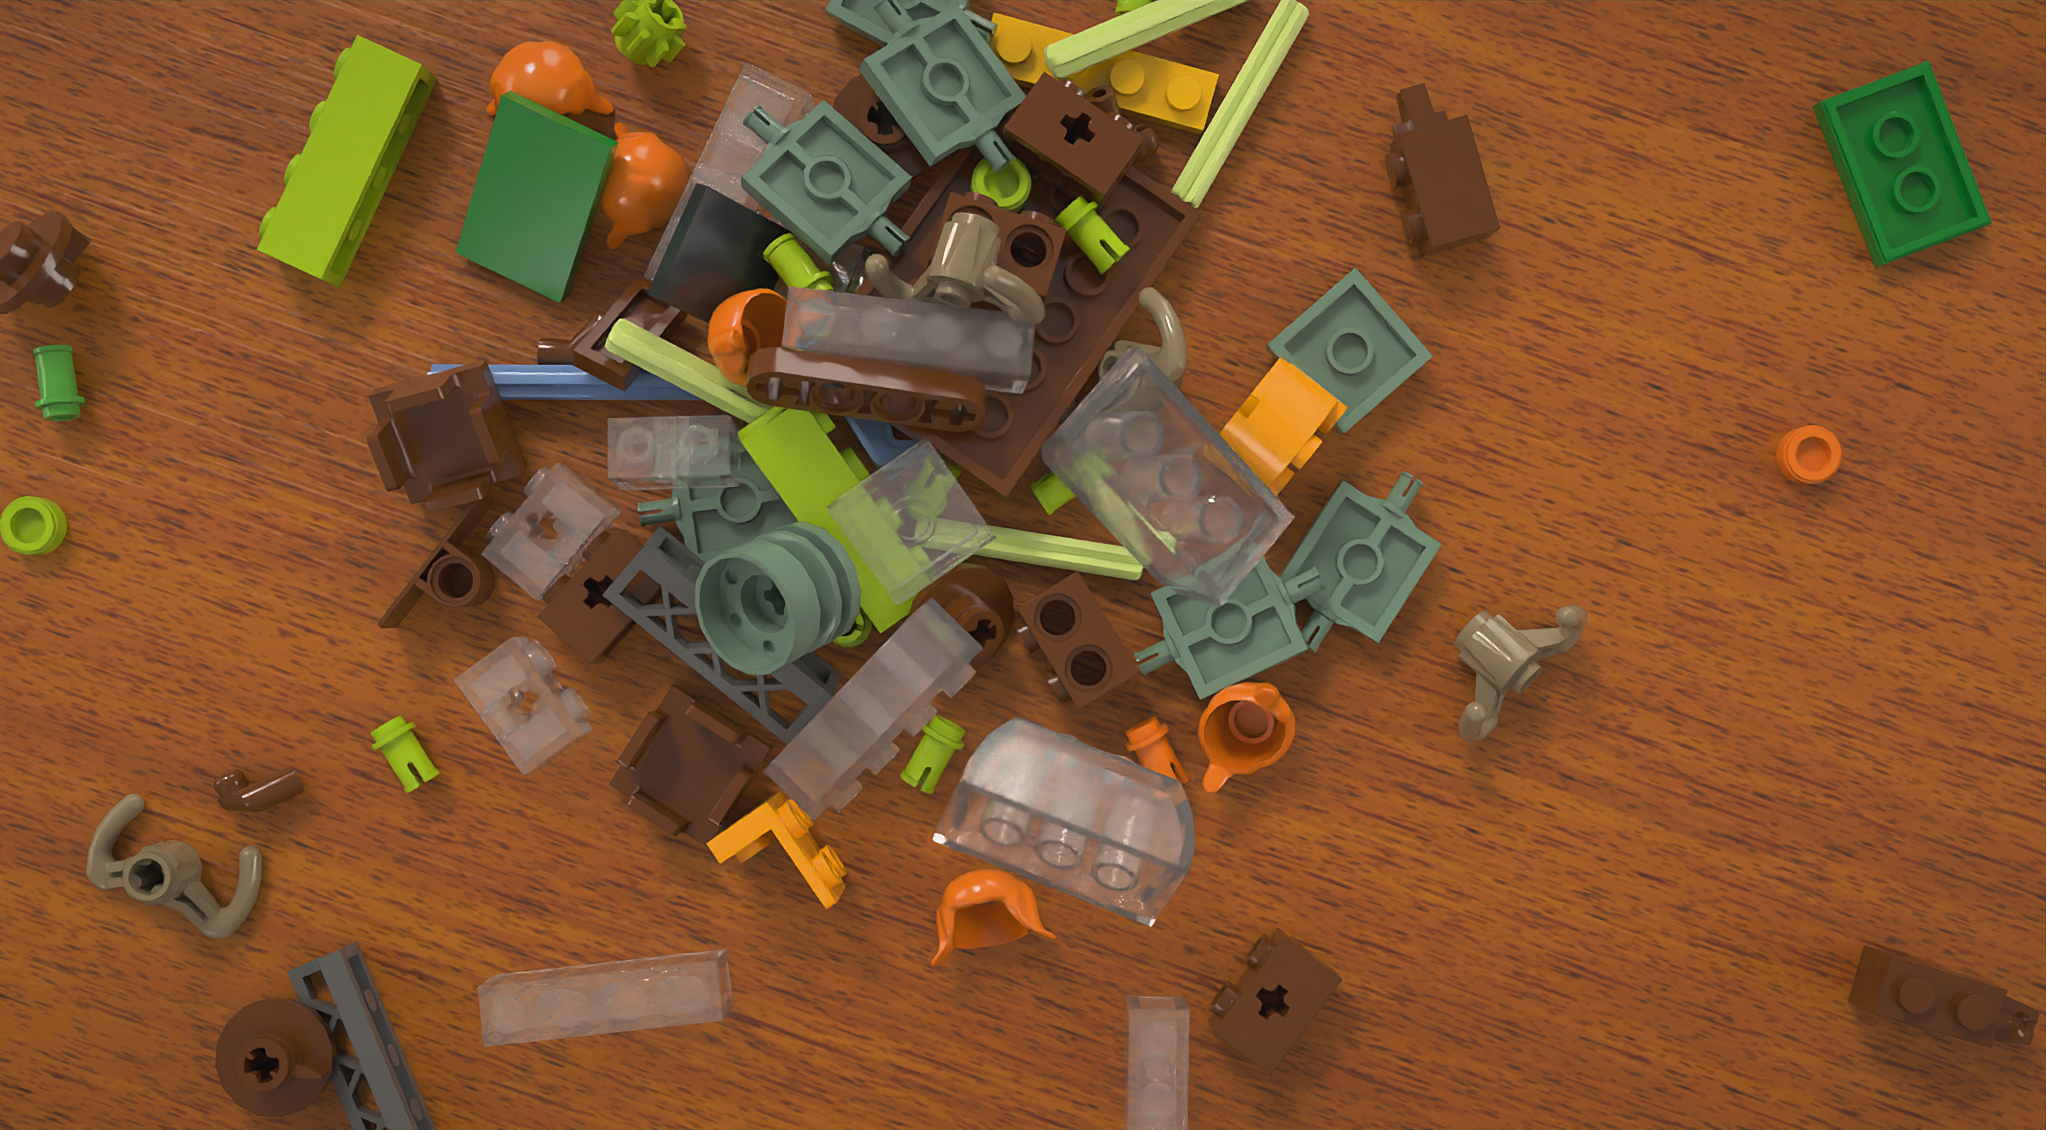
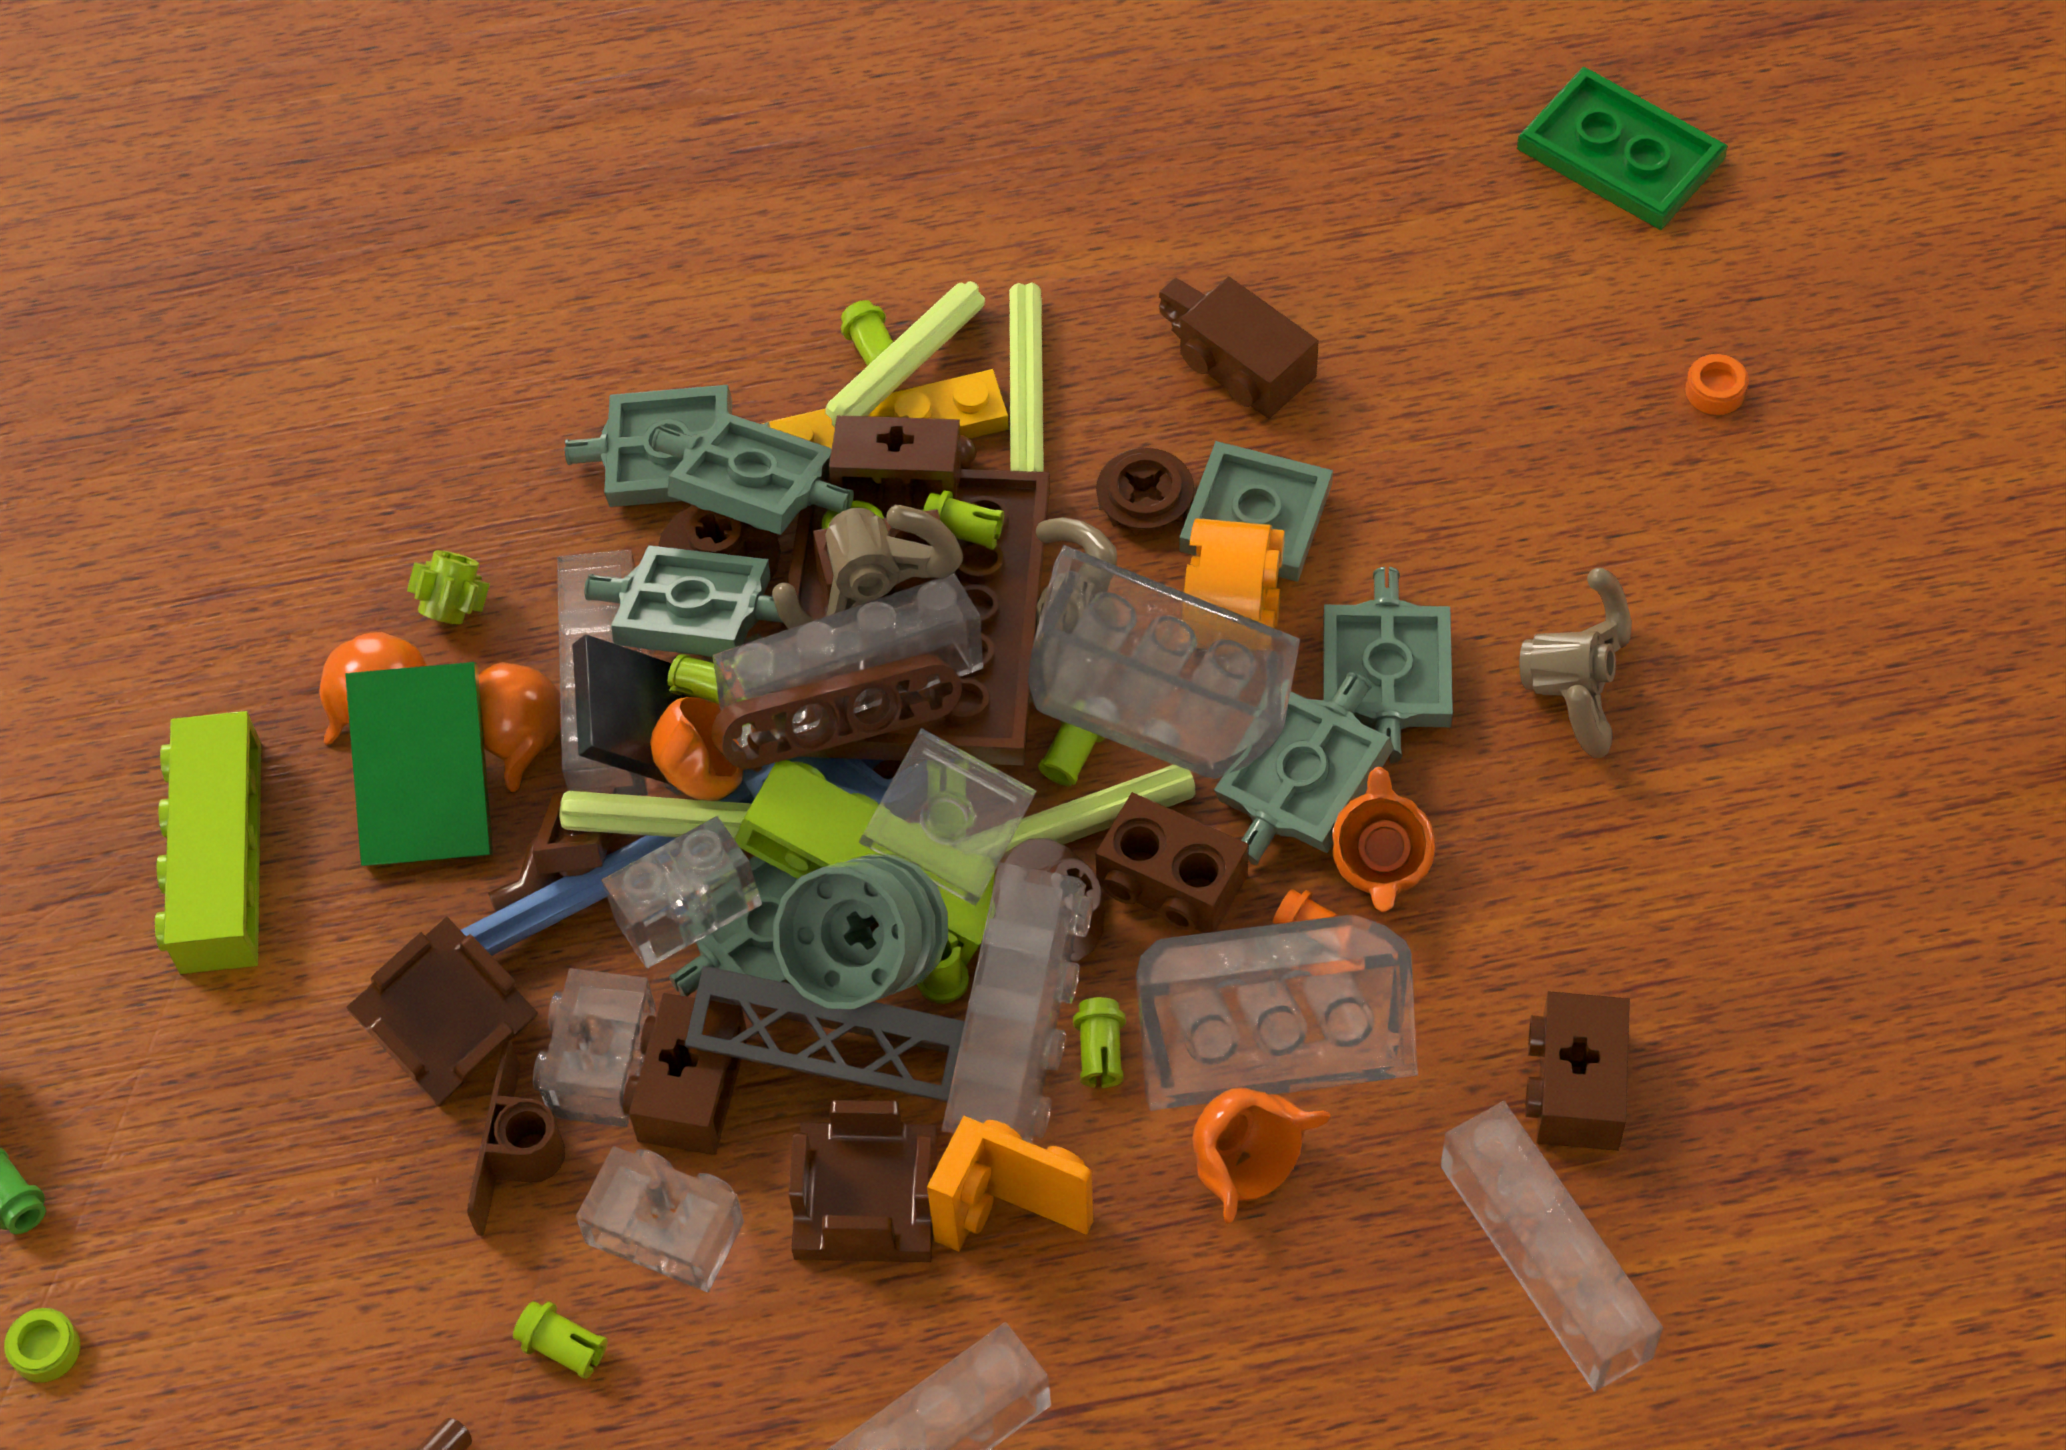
camera: 30 degrees left, 30 degrees down
none -> reddish brown gear [1096,448,1194,536]

